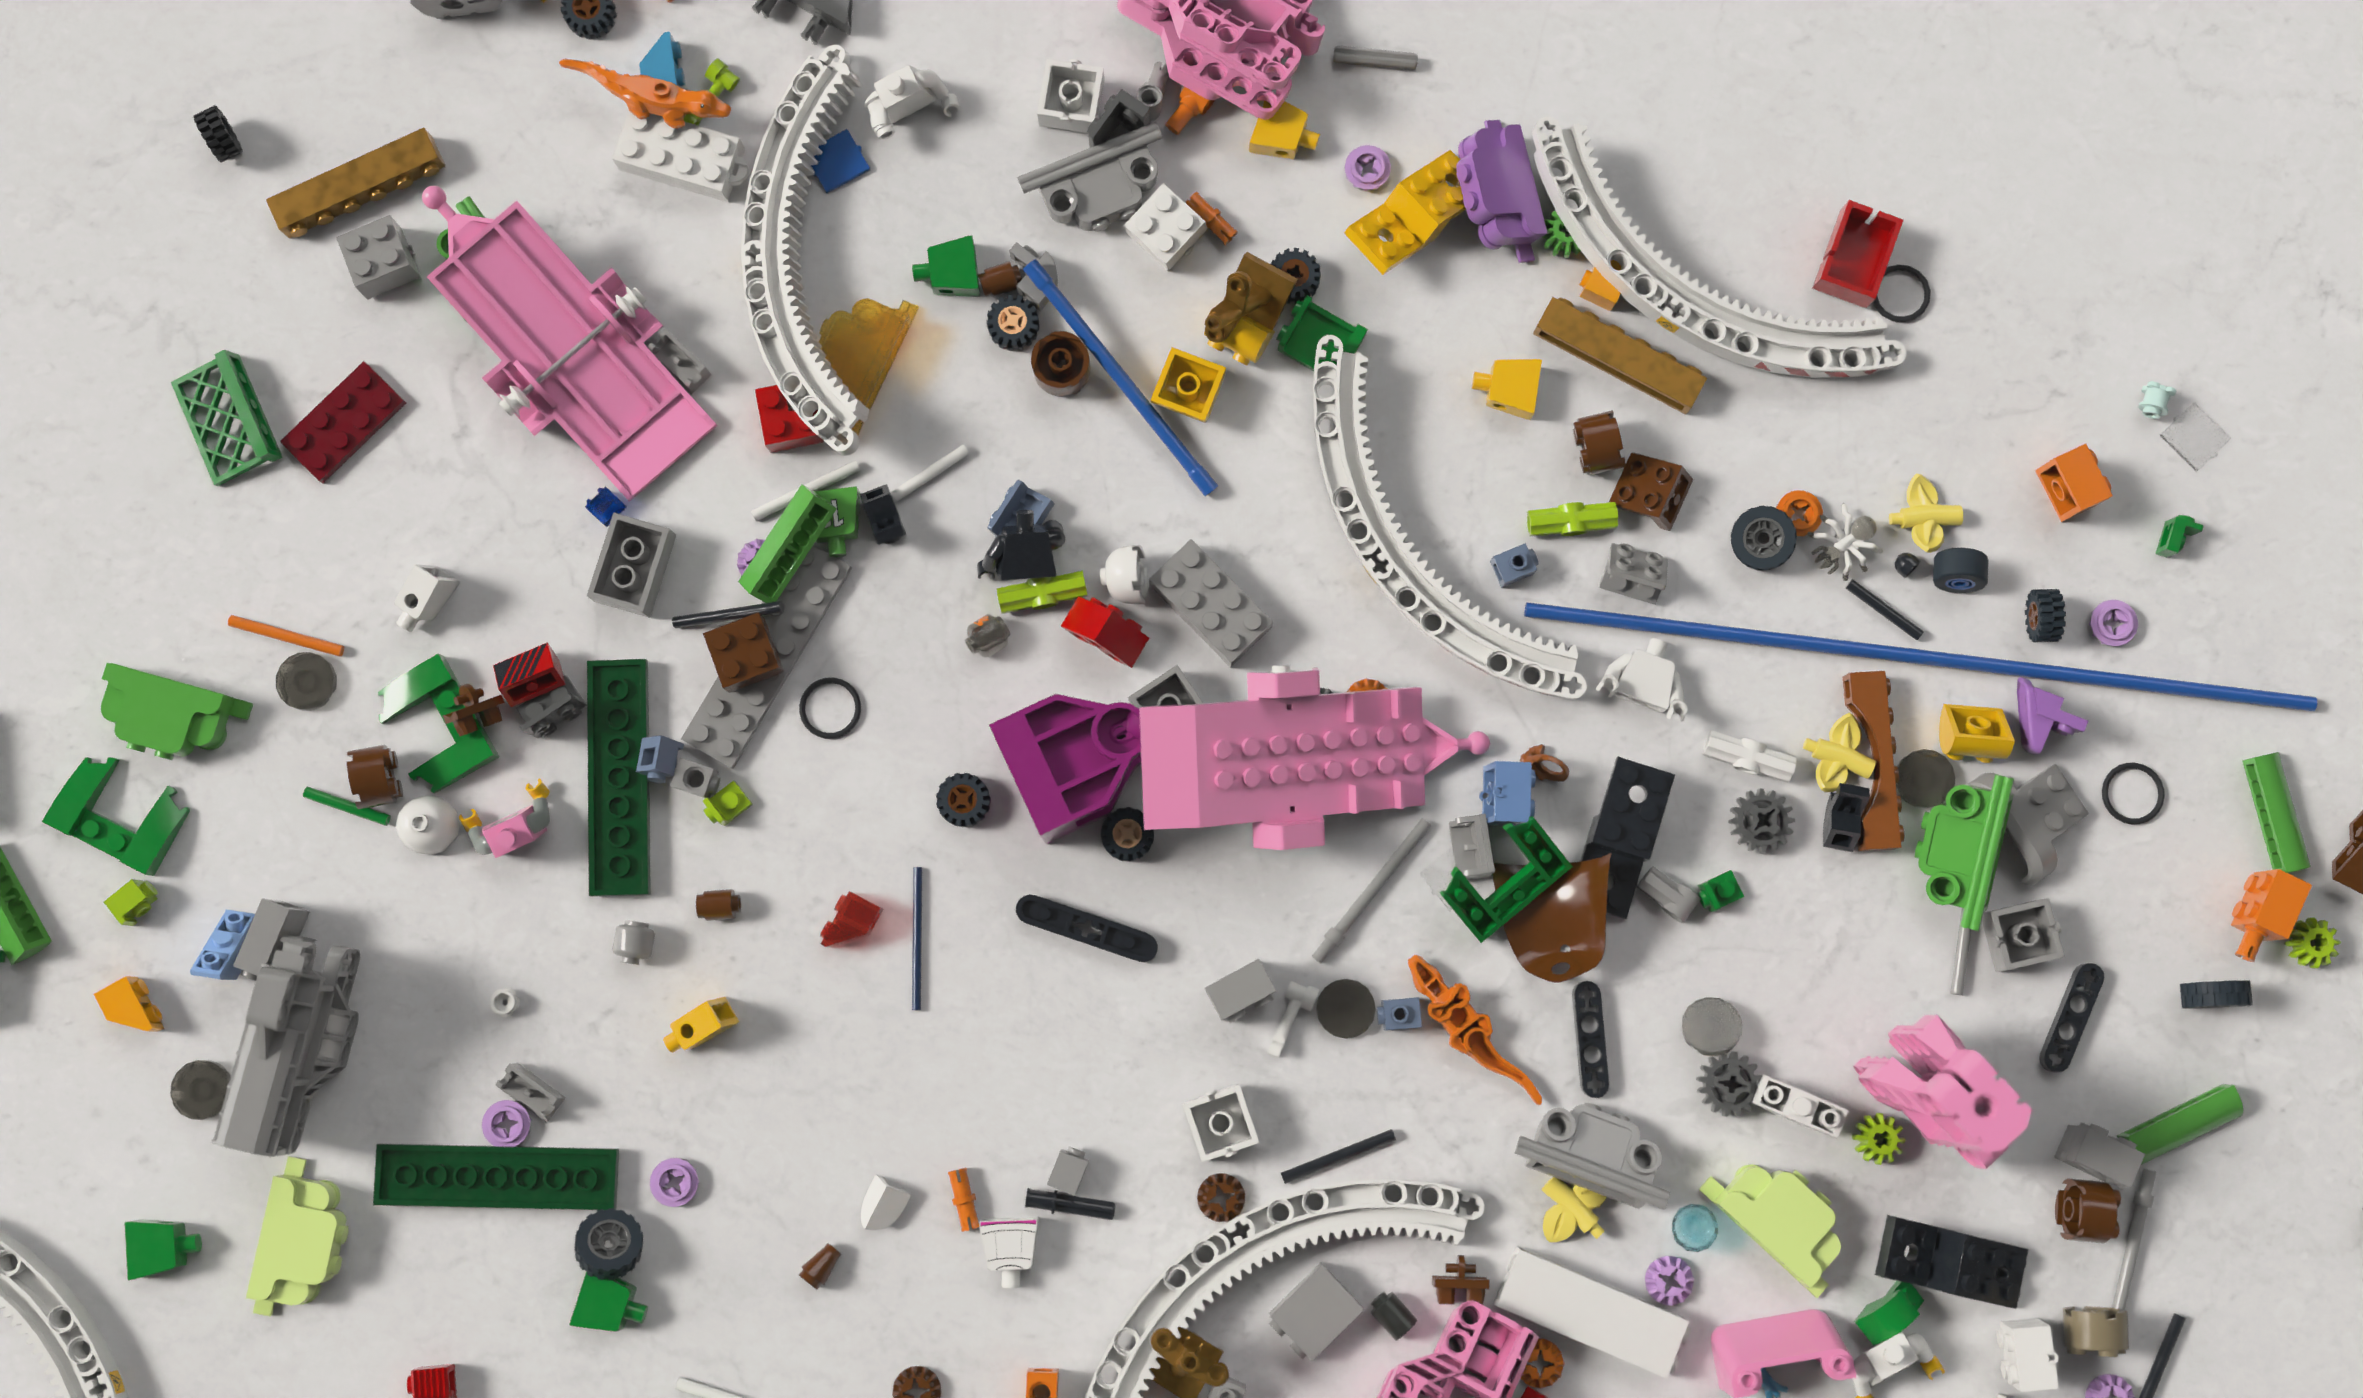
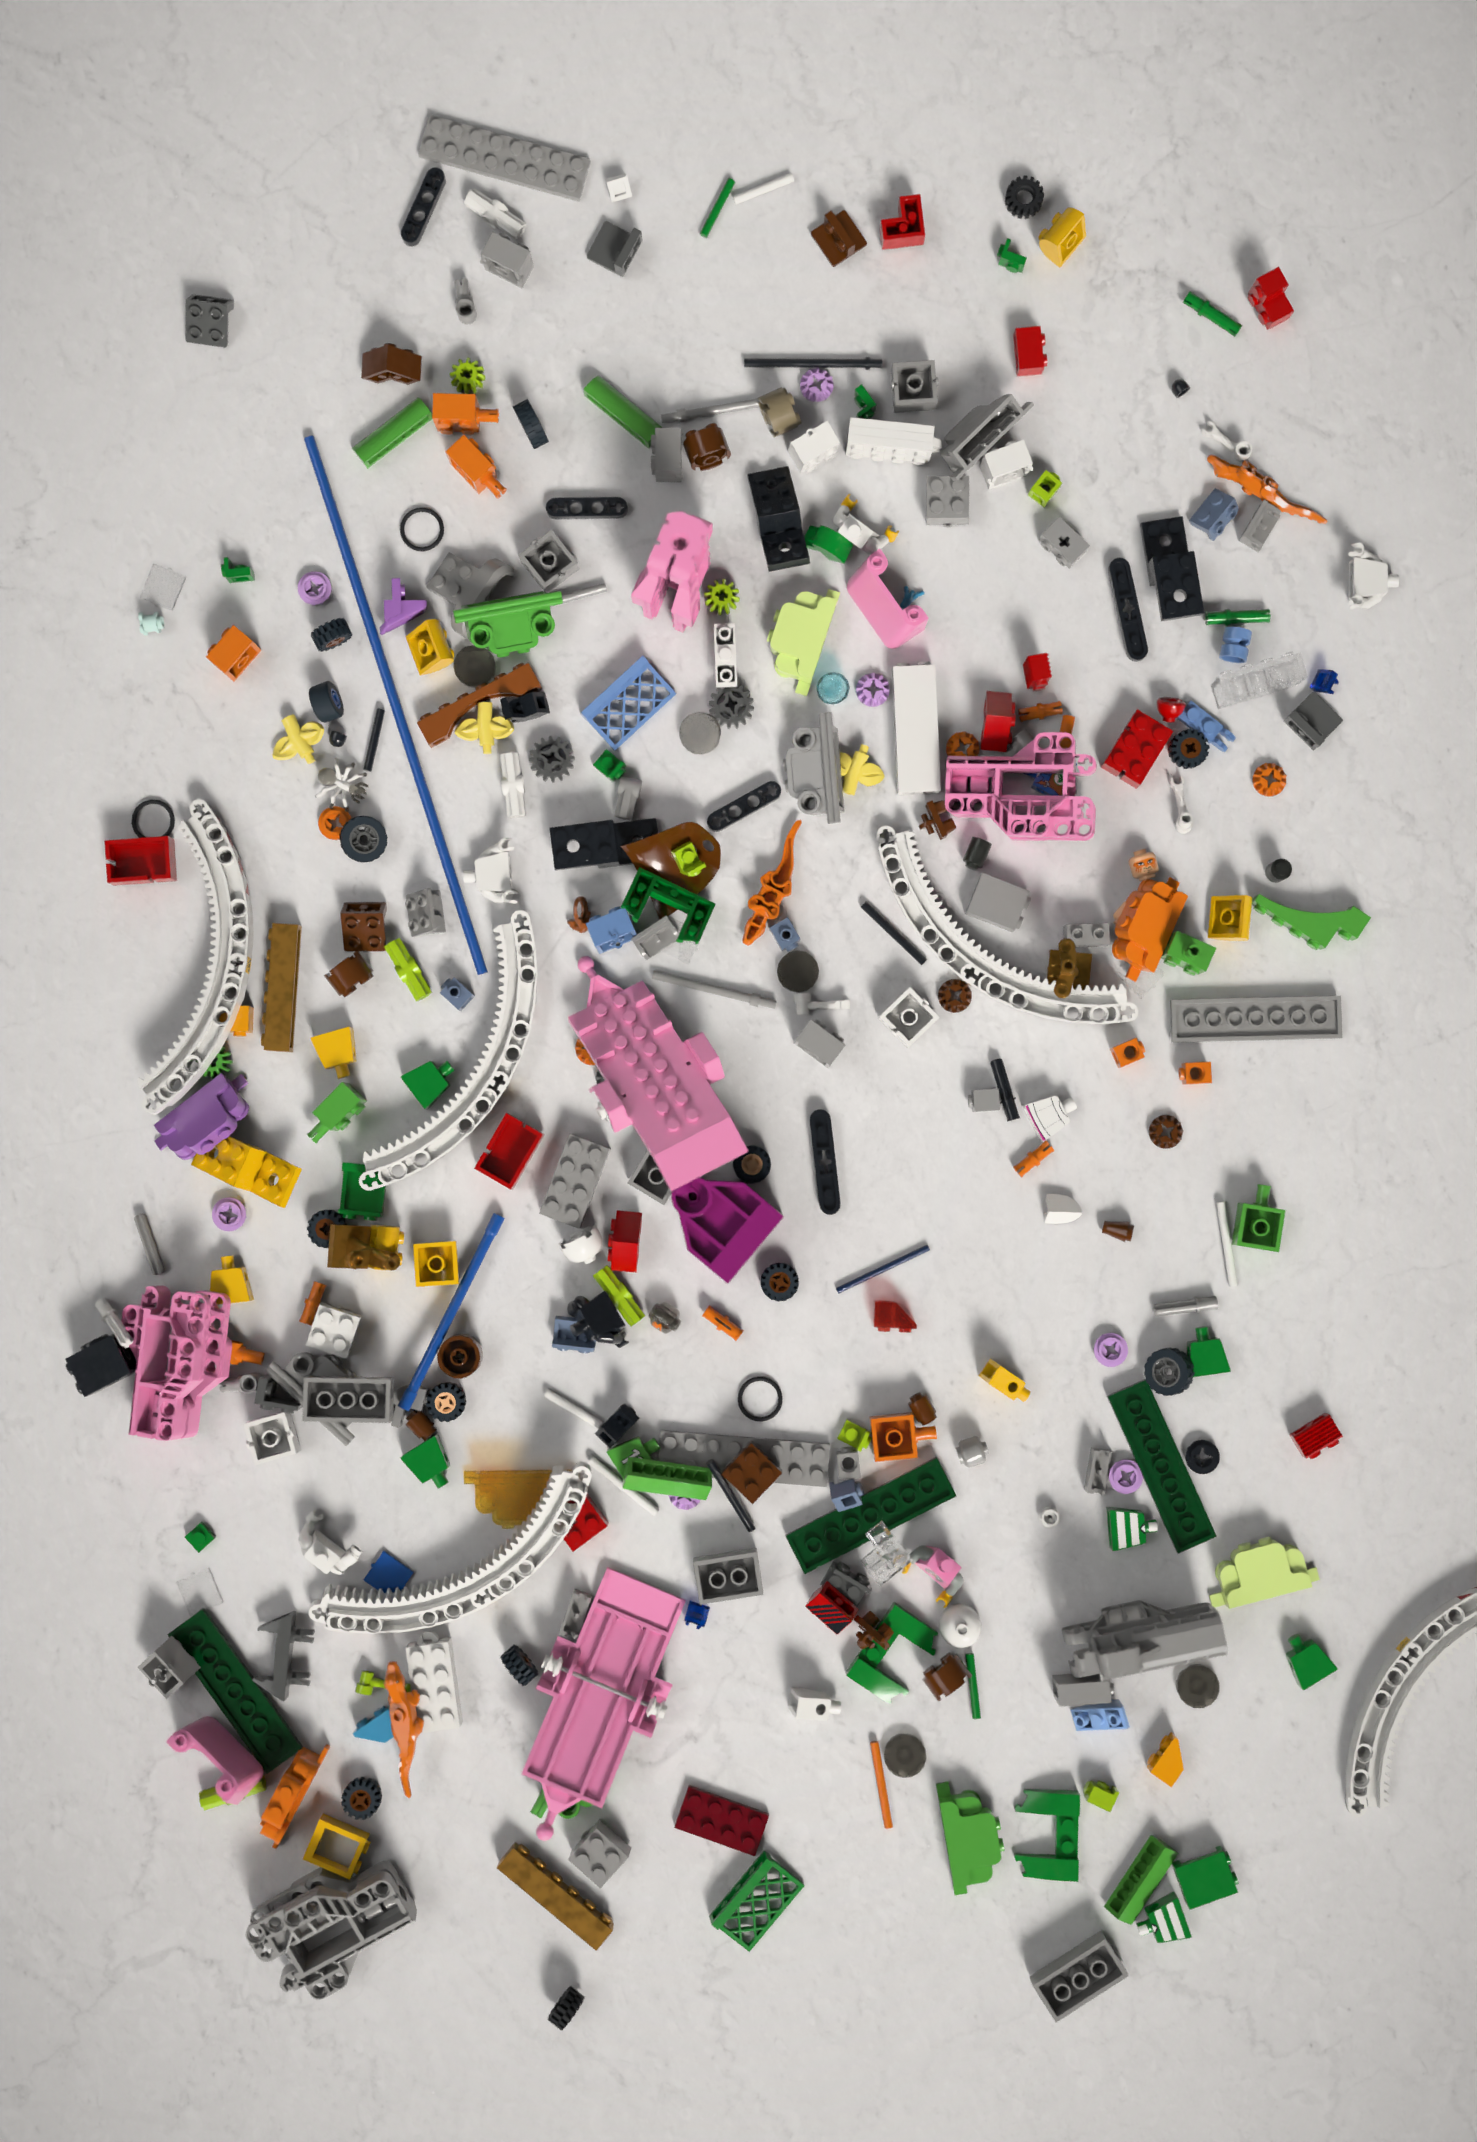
camera: 115 degrees left, 5 degrees up
none -> light grey brick [302,1376,394,1423]
none -> bright green brick [307,1082,367,1144]
none -> green torso [400,1060,455,1110]
none -> orange brick [445,435,507,499]
none -> red piece [474,1113,545,1190]
none -> black wheel [500,1644,538,1686]
none -> medium blue fence [580,656,676,751]
none -> lime bracket [671,841,706,877]
none -> orange pin [702,1305,744,1341]
none -> clear brick [860,1521,913,1587]
none -> orange brick [869,1412,937,1462]
none -> green torso [1106,1507,1158,1551]
none -> light grey axle [1153,1296,1218,1316]
none -> black gear [1185,1439,1220,1474]

